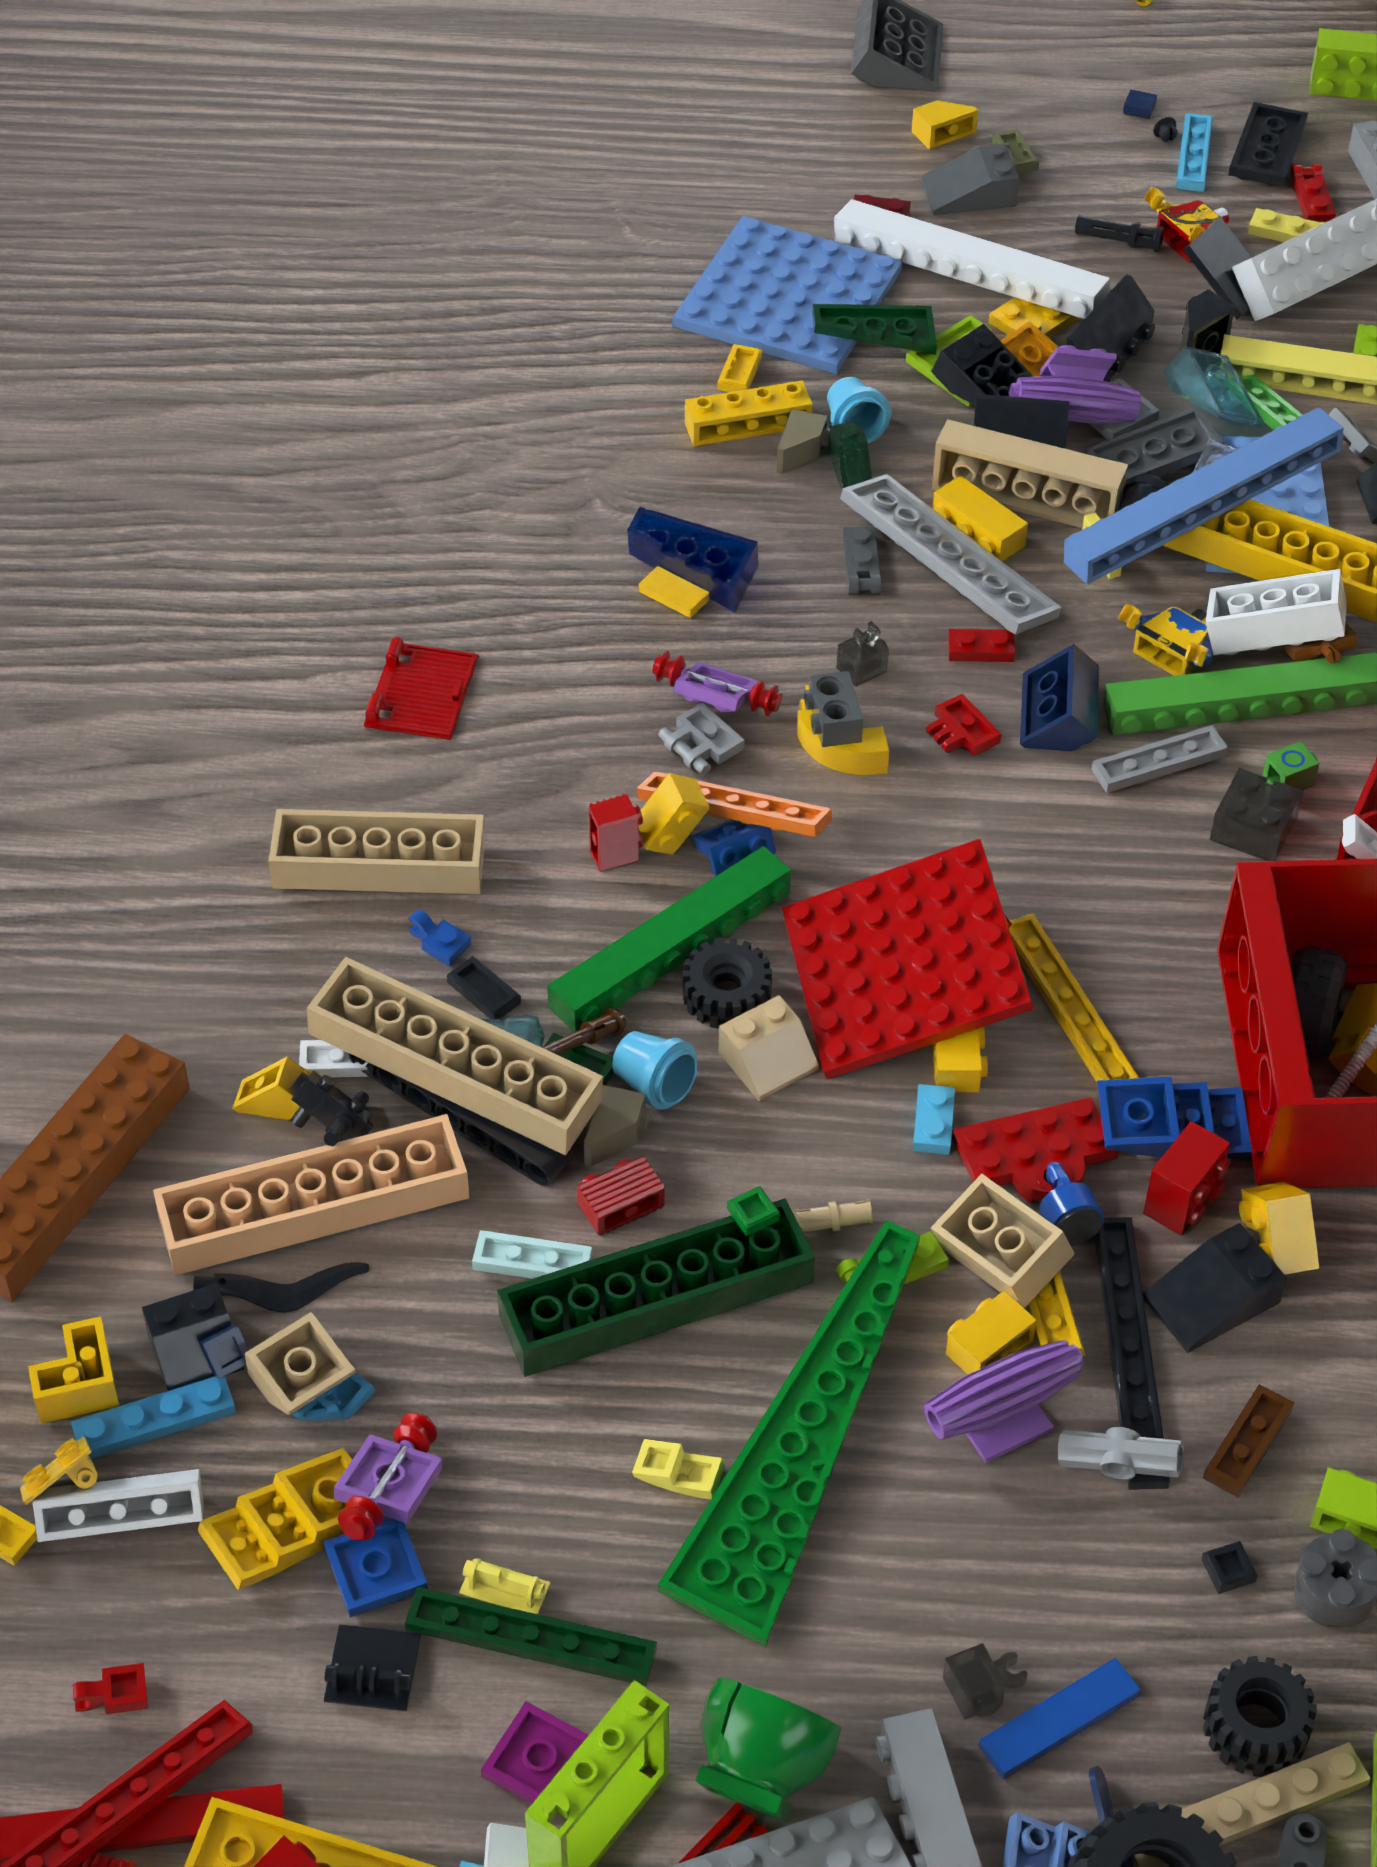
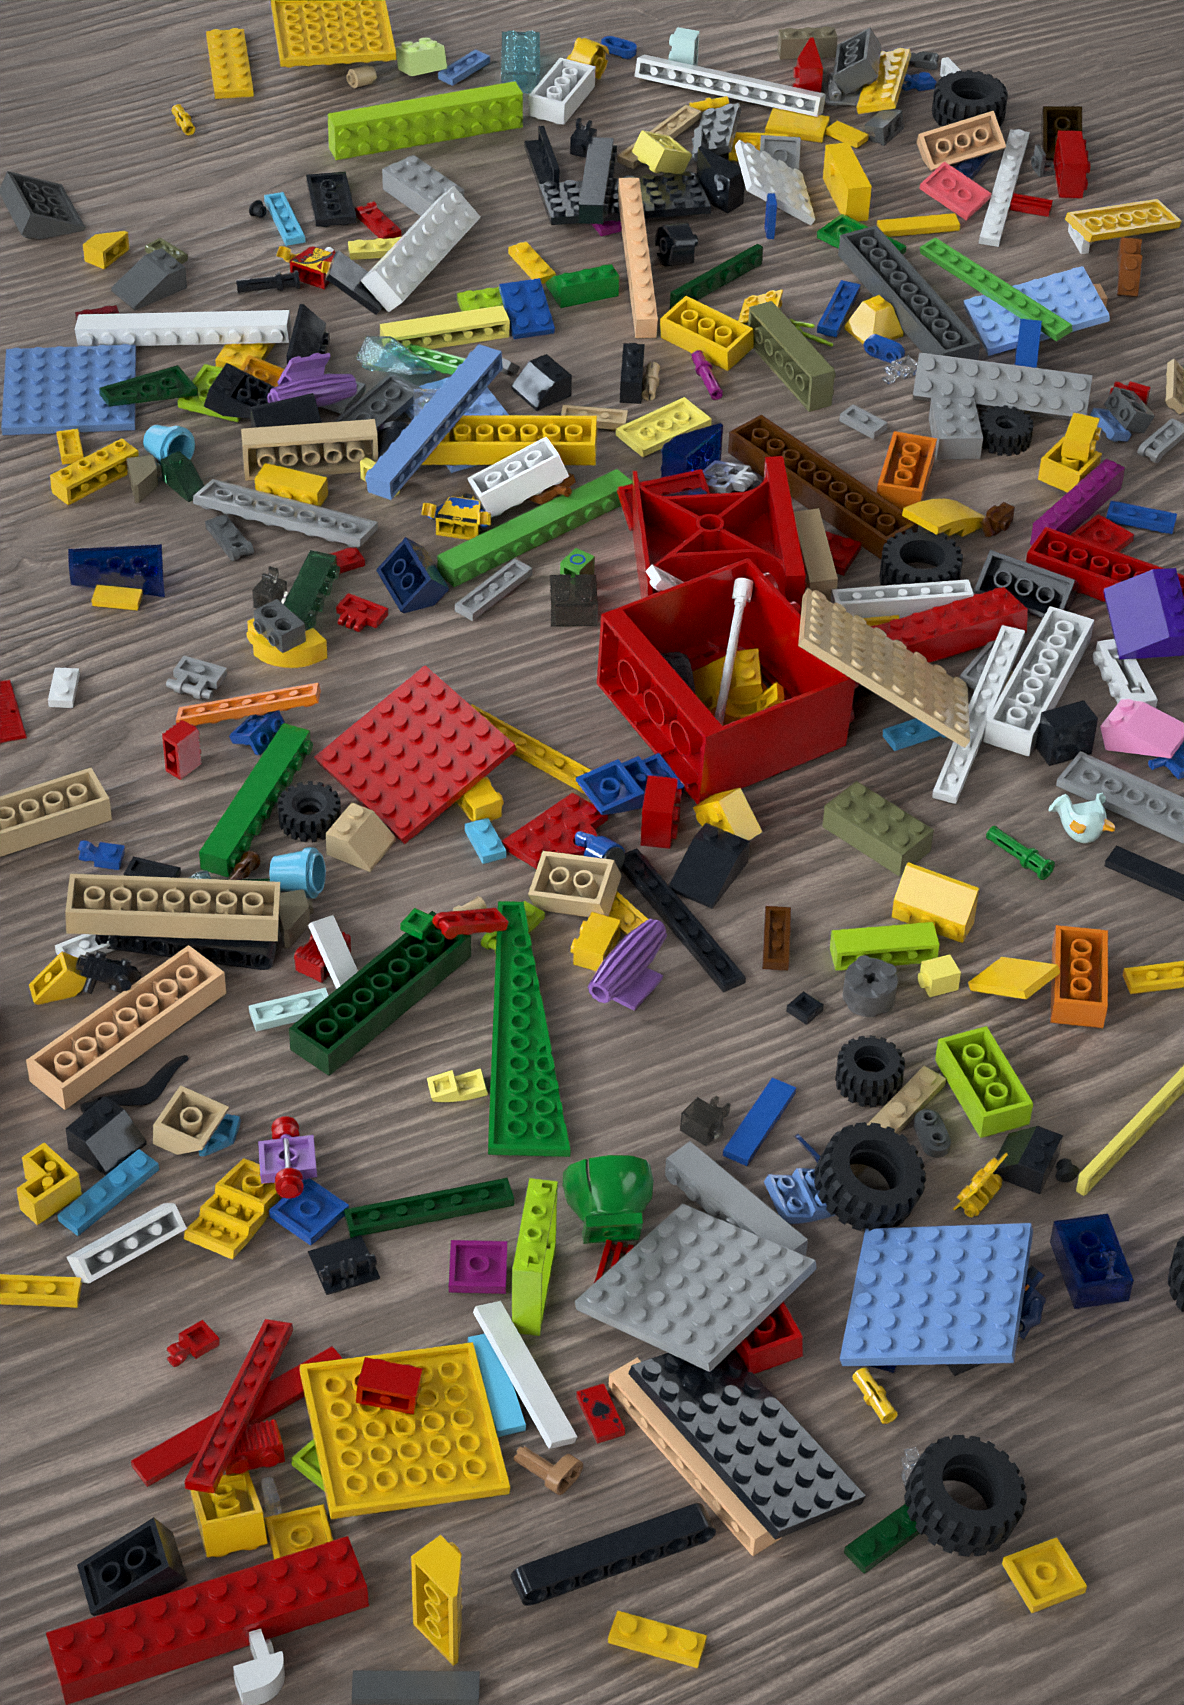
camera: 30 degrees left, 5 degrees down
yellow hinge [20,1436,98,1505] -> none
dark blue plate [199,1324,249,1379] -> none
light yellow hinge [459,1558,550,1614] -> none
yellow brick [638,773,710,855] -> none
plate [652,651,782,717] -> none
light grey piece [1058,1427,1184,1480] -> none
dark blue tile [1123,89,1157,119] -> none
black slope [1180,289,1235,379] -> none
none -> white plate [48,668,80,708]
none -> clear green brick [283,550,340,631]
none -> white tile [308,915,358,989]
none -> red plate [432,908,509,939]

